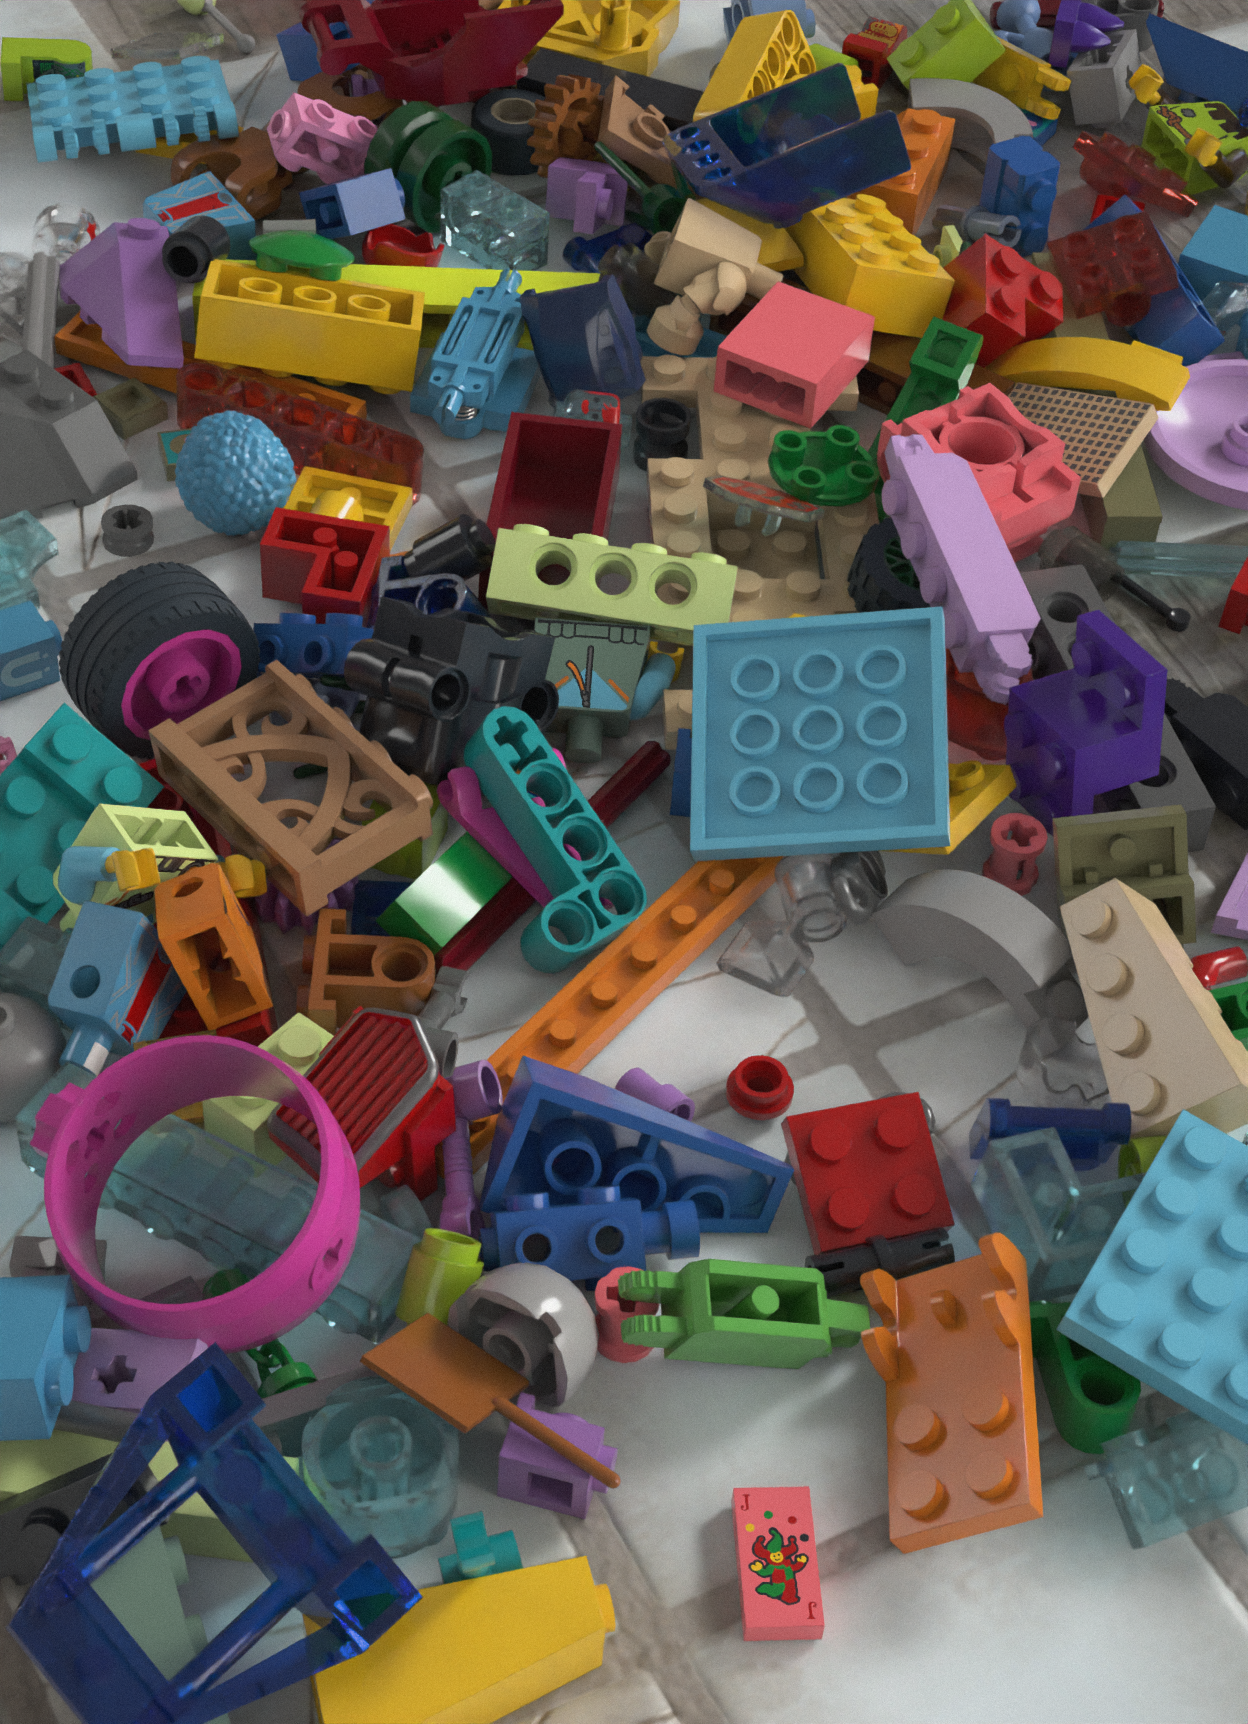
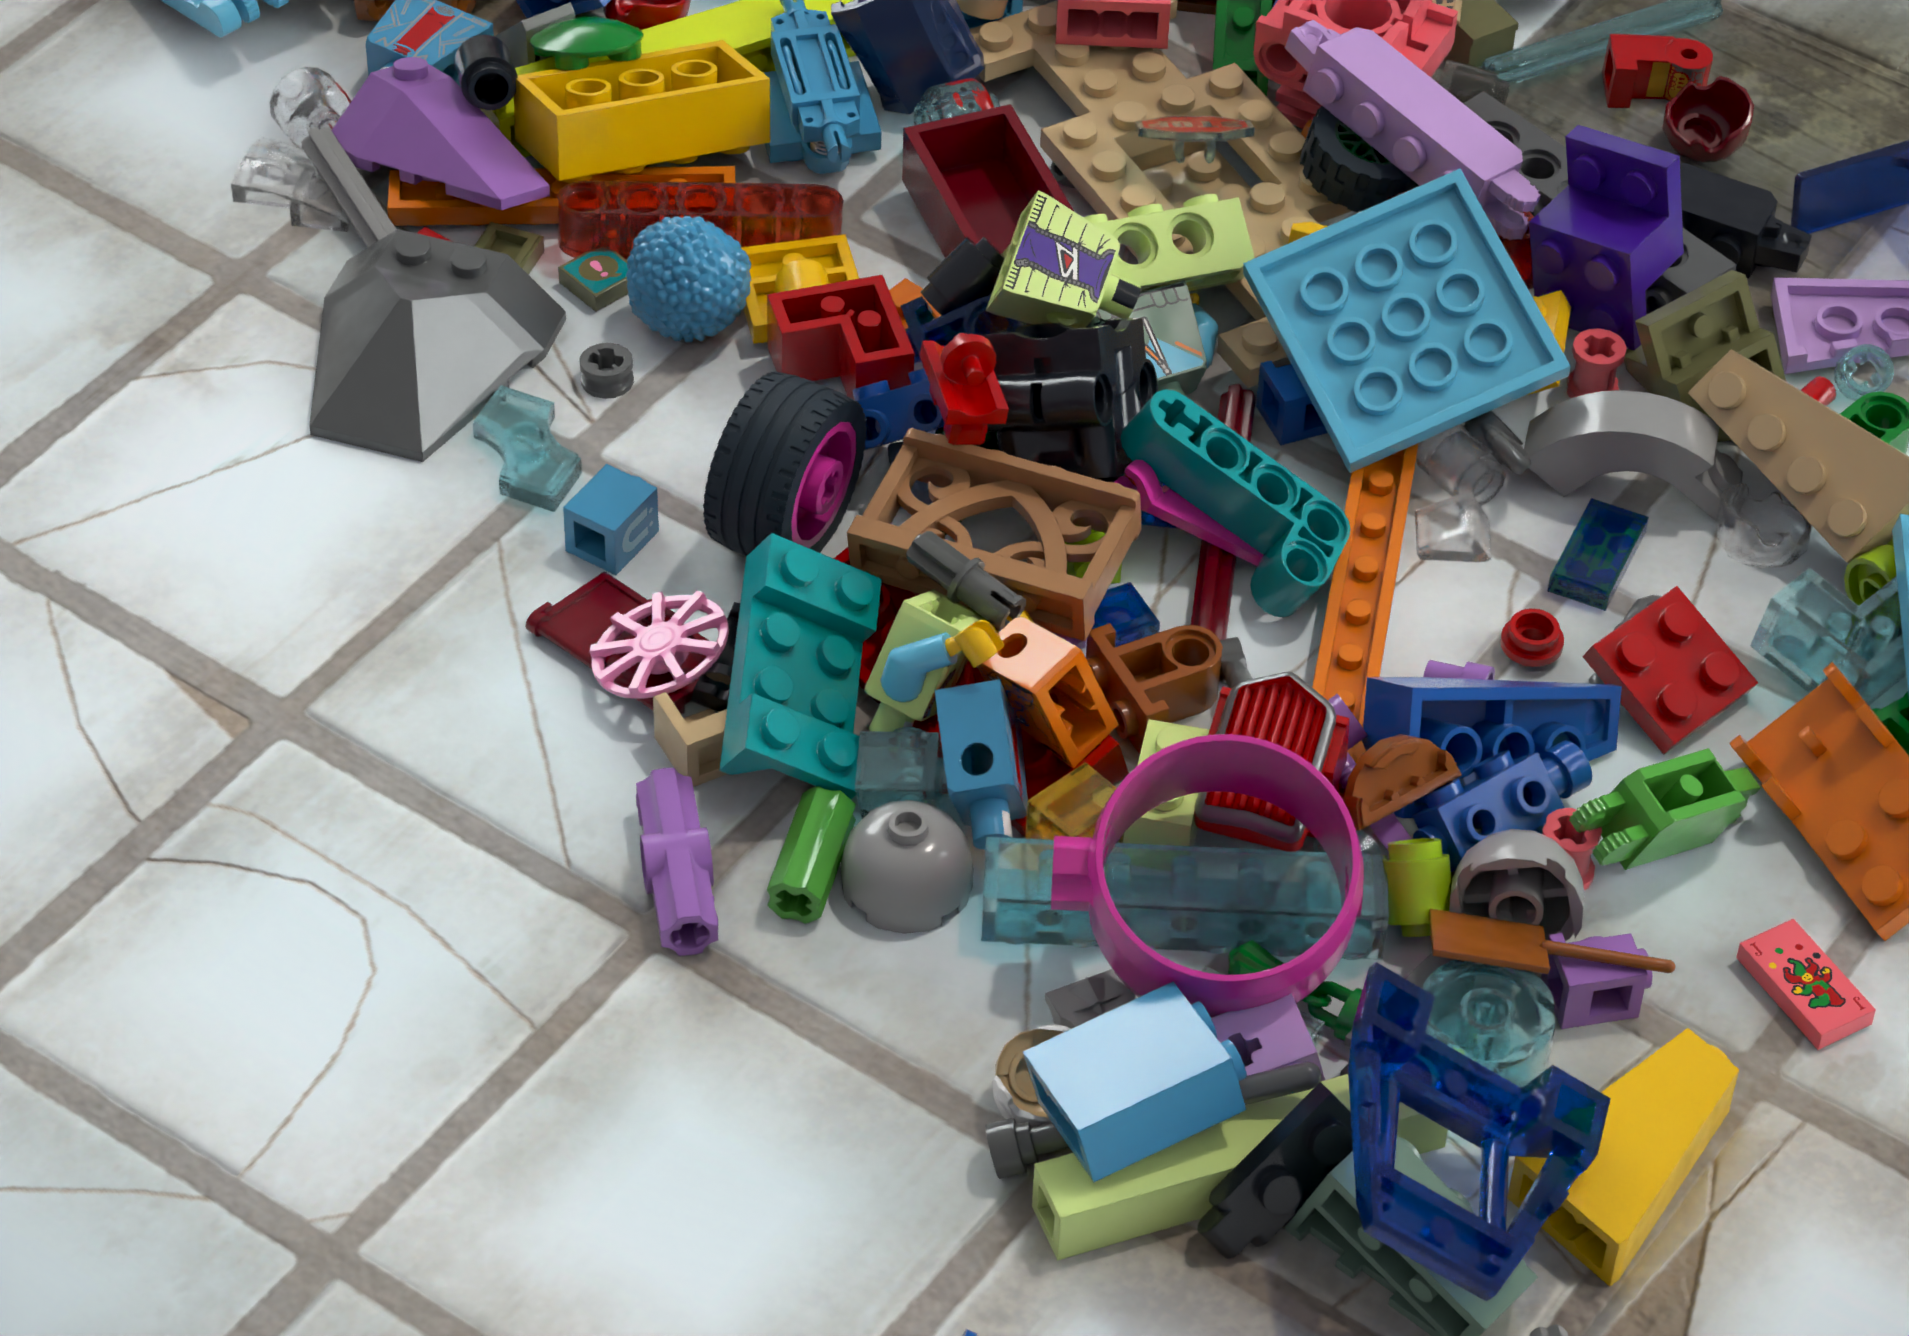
camera: 25 degrees left, 0 degrees up
green slope [375,831,513,956] -> none
teal brick [438,1511,523,1584] -> none
black wheel [633,398,691,472] -> none
green dish [767,425,880,507] -> none
black pin [805,1227,955,1298] -> none
clear blue plate [969,1098,1131,1171] -> none
black hinge [1094,557,1191,632] -> none
none -> dark grey axle [906,531,1026,632]
none -> red hips [919,333,1009,445]
none -> yellowish green torso [986,190,1141,328]
none -> dark orange tile [1343,734,1462,831]
none -> tile [1547,498,1649,611]

